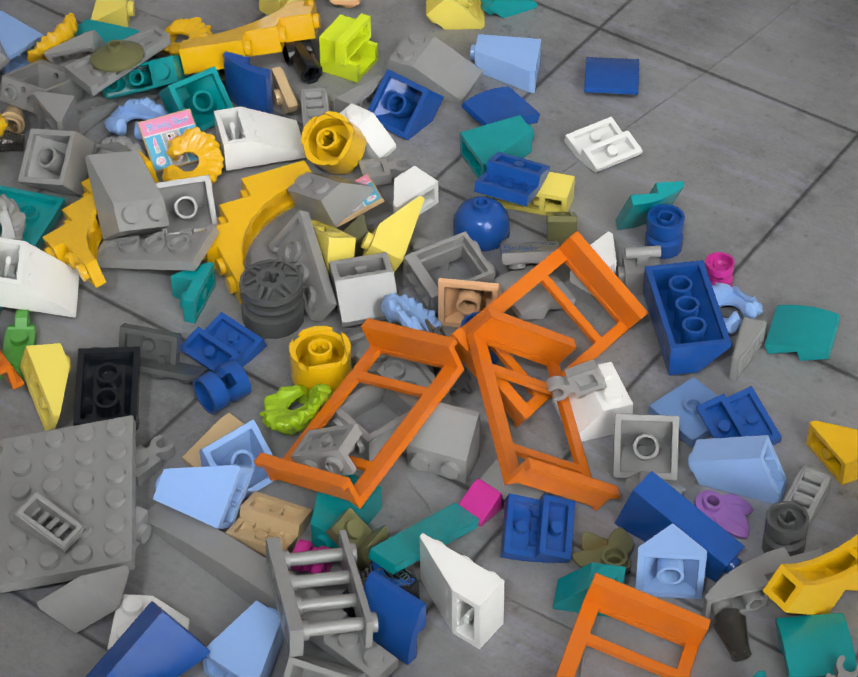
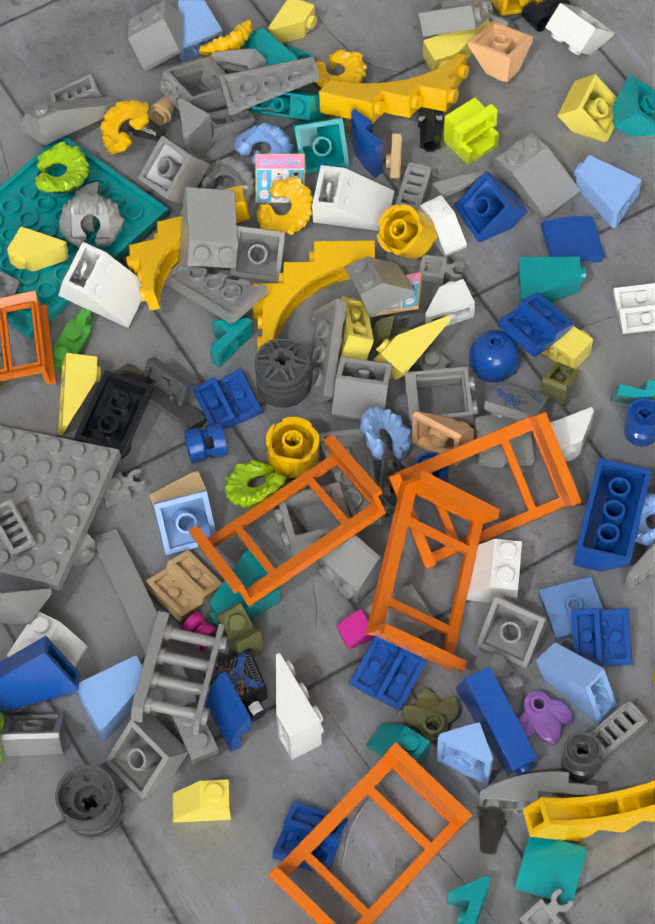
camera: 25 degrees right, 15 degrees up
olive dish [90,39,144,72] -> none
light blue slope [153,465,254,529] -> none
light grey bracket [291,423,362,476] -> none
teal tile [368,503,479,575] -> none
light grey plate [546,359,607,401] -> none
light grey brick [617,245,661,295] -> none

